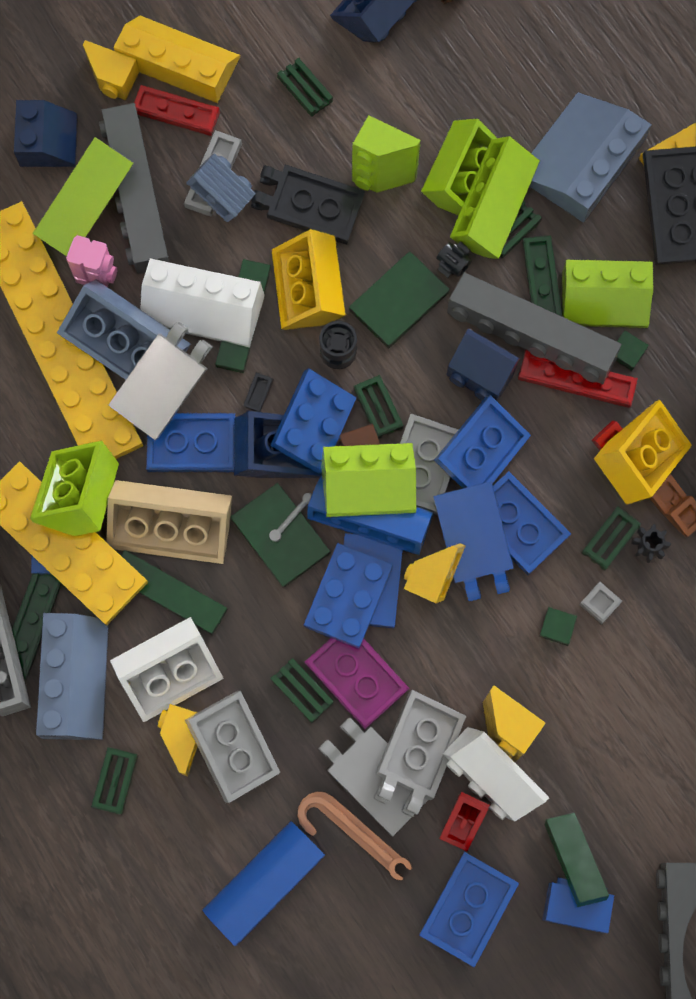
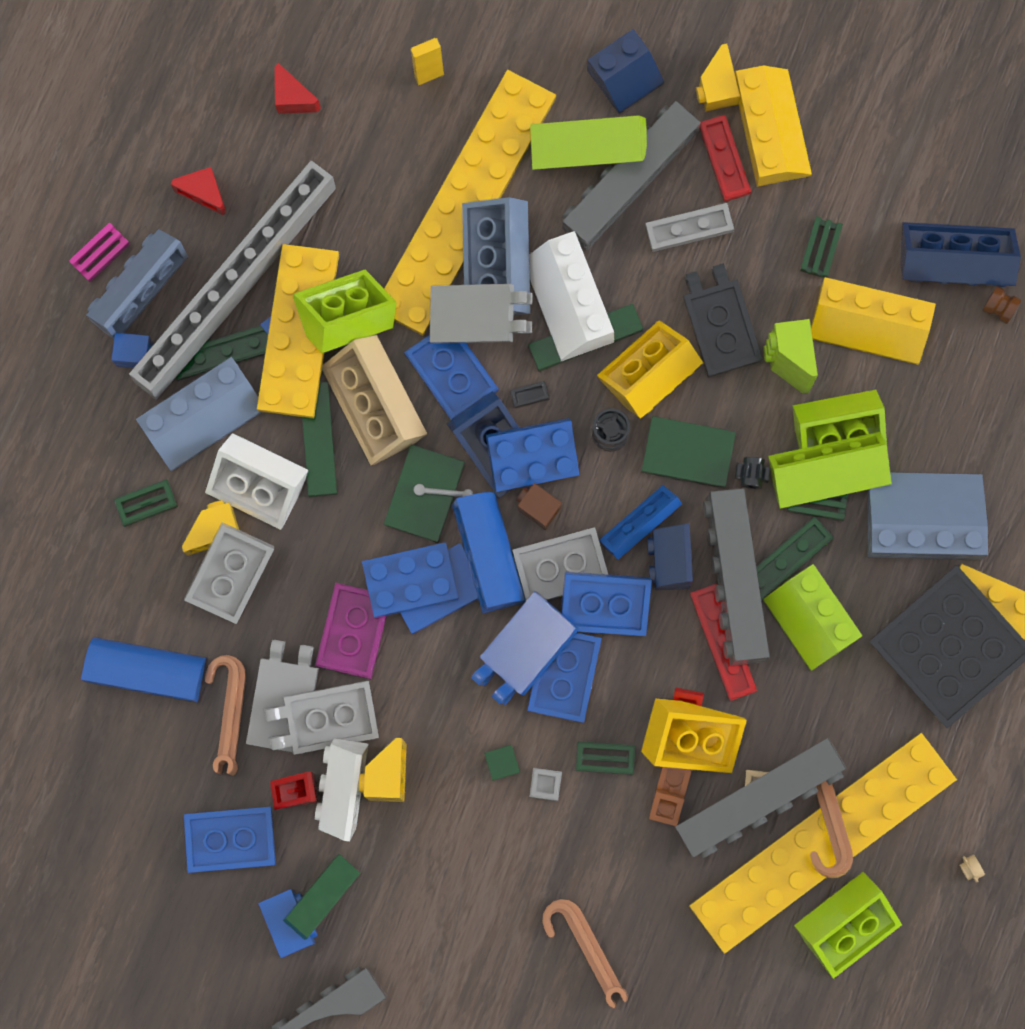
camera: 60 degrees right, 5 degrees up
bright pink brick [66,235,117,287] -> none
sand blue brick [186,153,256,222] -> none
dark green tile [270,658,334,723] -> none
lime slope [321,443,416,517] -> none
dark green tile [353,375,404,439] -> none
yellow slope [404,543,465,603] -> none
dark green tile [616,330,649,371] -> none
black gear [632,524,671,563] -> none
none -> blue plate [599,485,682,560]
none -> yellow slope [811,277,936,365]

